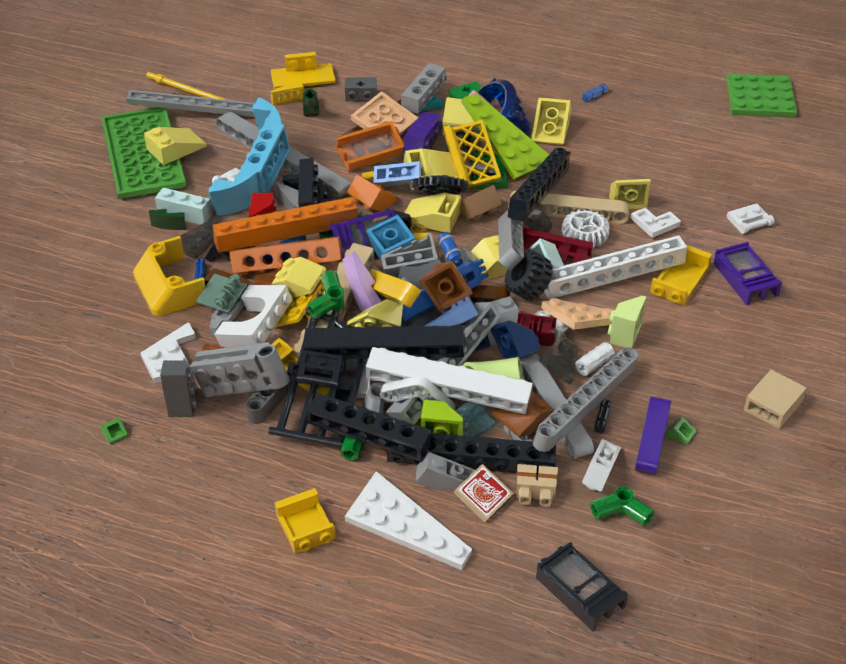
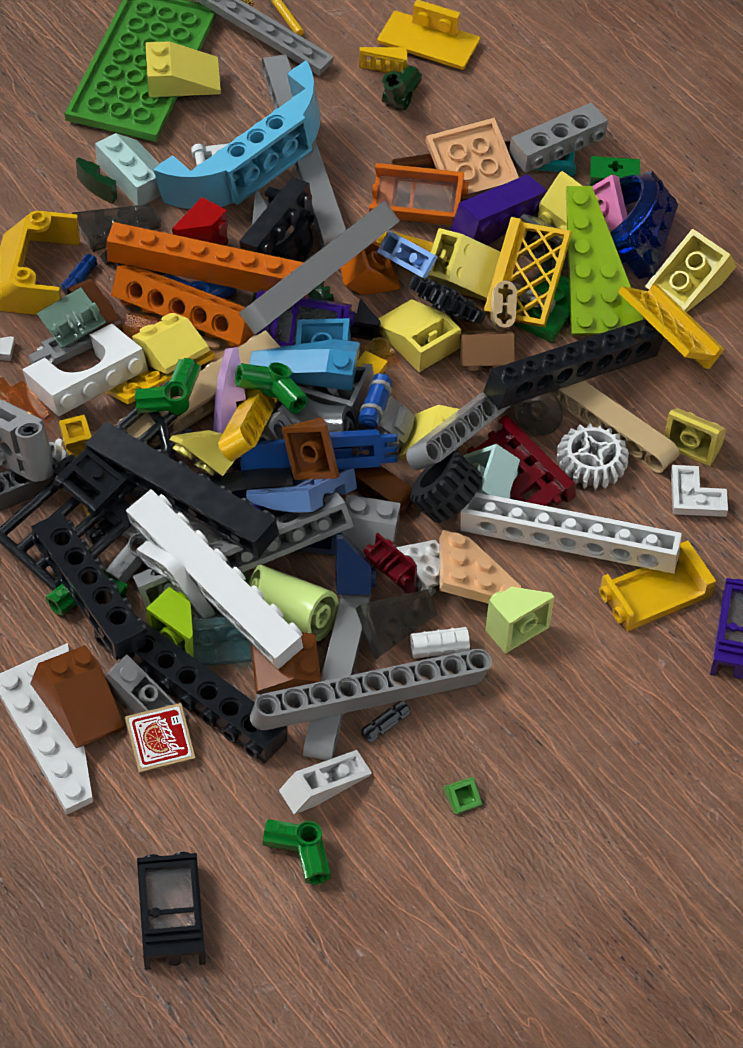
camera: 30 degrees right, 10 degrees up
dark grey brick [345,77,377,101] -> none
tan hips [516,464,558,507] -> none
dark purple beam [635,396,671,475] -> none
tan brick [744,370,807,429] -> none
none -> dark orange slope [30,645,124,748]
none -> green piece [234,362,309,414]
none -> light grey beam [239,201,400,334]
none -> dark azure wedge [249,339,360,391]
none -> tan beam [490,280,517,331]
none -> yellow fence [618,284,725,369]

